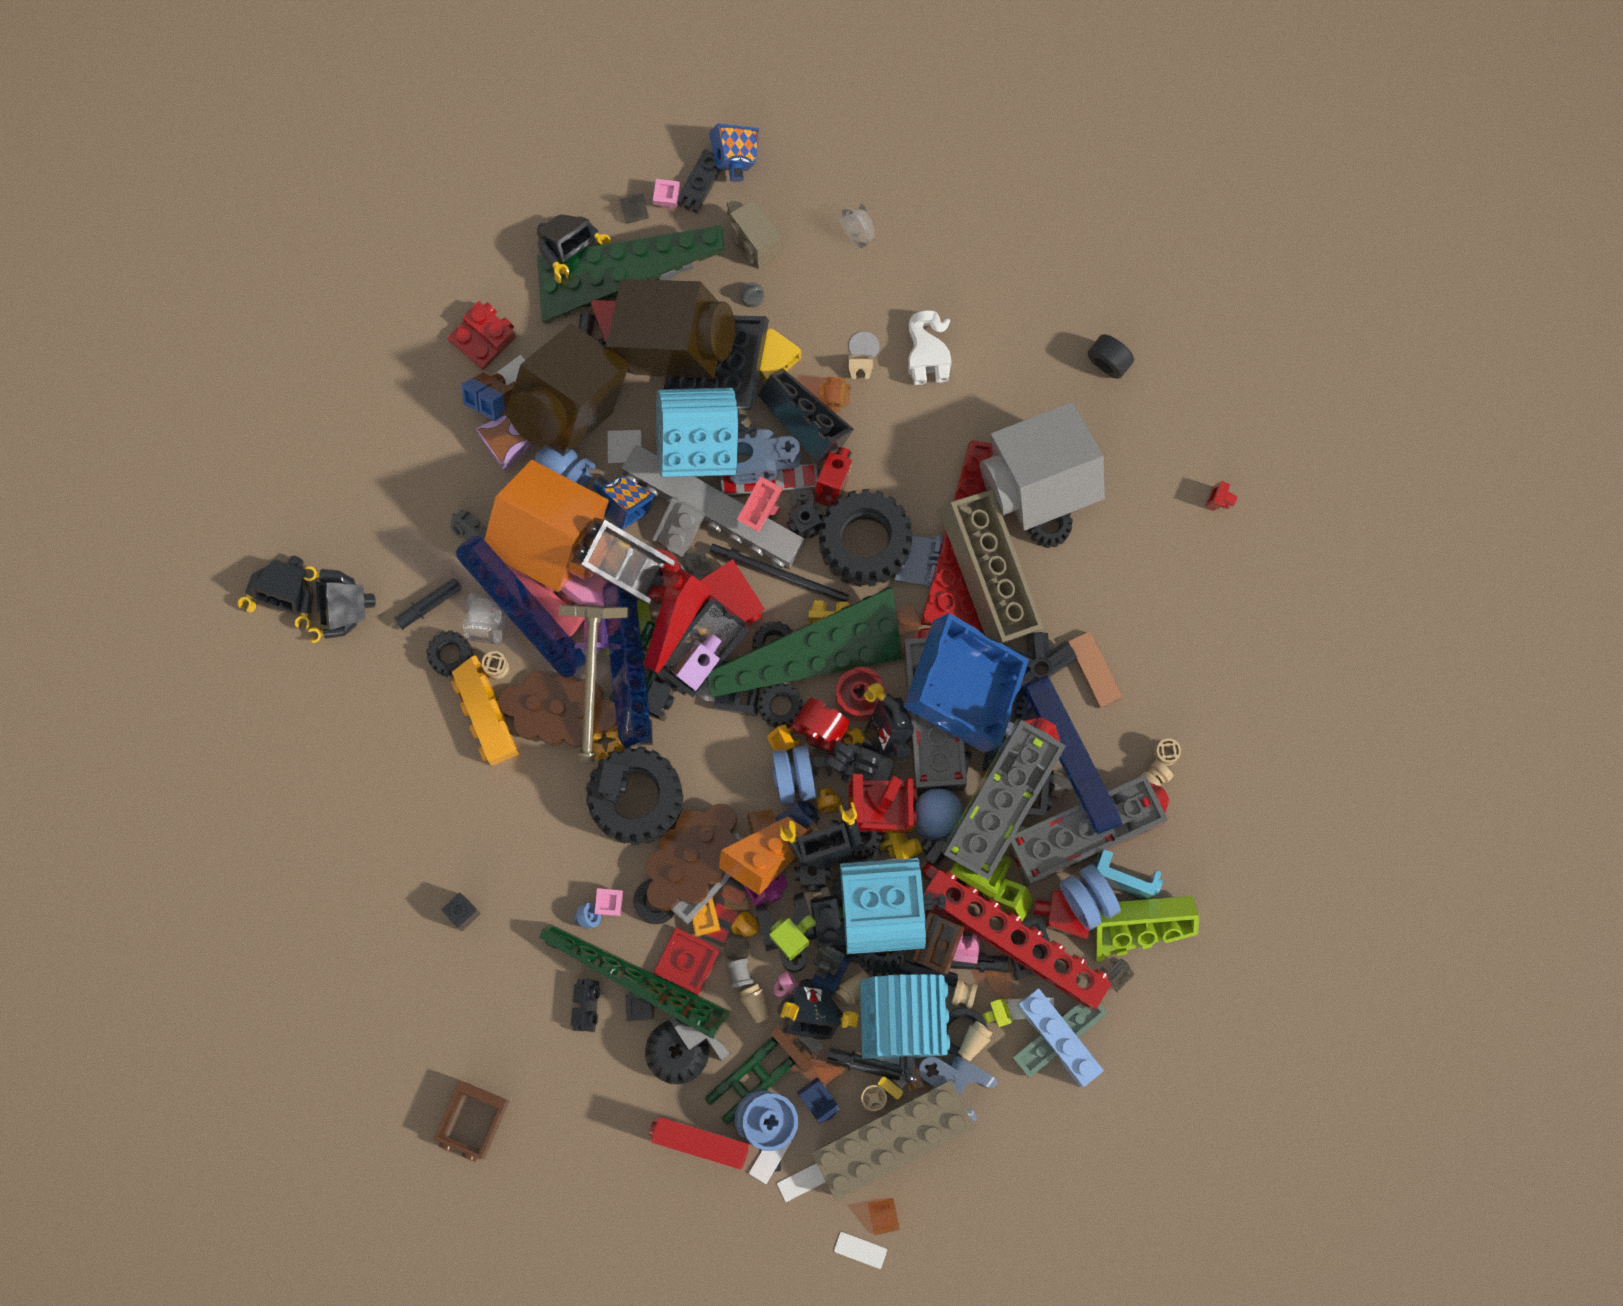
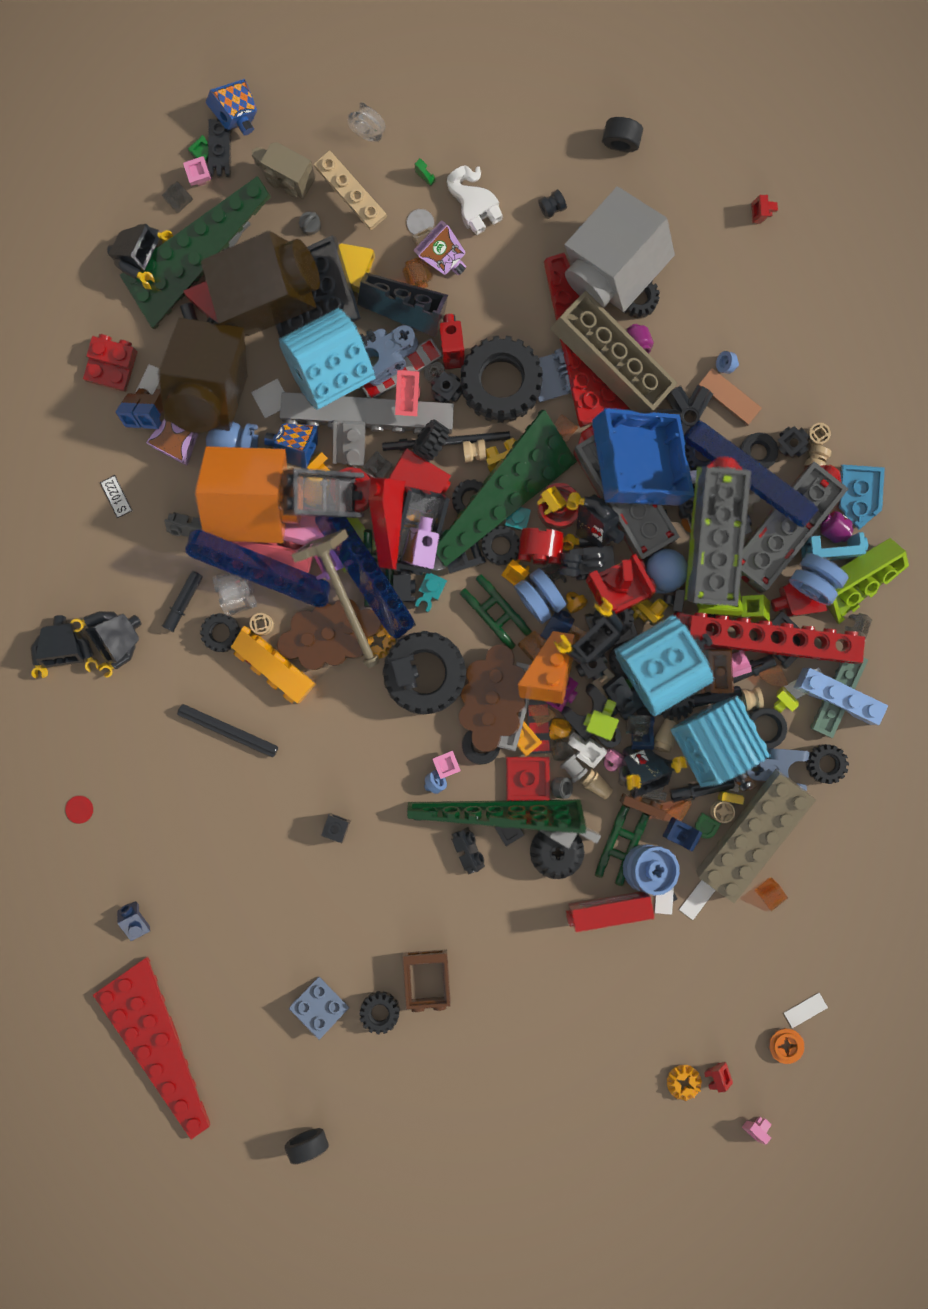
camera: 25 degrees left, 10 degrees up
white sticker [834,1232,887,1269] -> none
tan cone [958,1021,993,1061] -> none
none -> red sticker [65,796,93,824]
none -> red wing [93,956,211,1140]
none -> white sticker [100,475,132,518]
none -> dark blue bracket [117,901,150,941]
none -> black axle [177,704,278,757]
none -> green tile [188,135,208,163]
none -> black tyre [285,1128,329,1164]
none -> sand blue hinge [288,977,349,1040]
none -> light orange tile [306,451,330,471]
none -> tan plate [314,150,387,231]
none -> black tyre [359,991,400,1035]
none -> black tyre [412,419,450,462]
none -> torso [413,220,466,275]
none -> green tile [415,158,436,186]
none -> teal plate [415,573,447,612]
none -> dark green piece [460,574,532,650]
none -> tan wheel [463,439,486,463]
none -> teal plate [505,507,531,531]
none -> yellow tile [537,486,567,514]
none -> black wheel [538,189,567,219]
none -> dark grey tile [551,777,573,799]
none -> white plate [568,732,607,769]
none -> magenta head [626,324,654,354]
none -> green tile [694,812,721,839]
none -> medium blue tile [716,351,739,374]
none -> black tyre [739,432,779,471]
none -> black brick [778,426,810,458]
none -> black tyre [806,744,849,784]
none -> magenta head [820,511,853,543]
none -> dark azure tile [839,465,885,530]

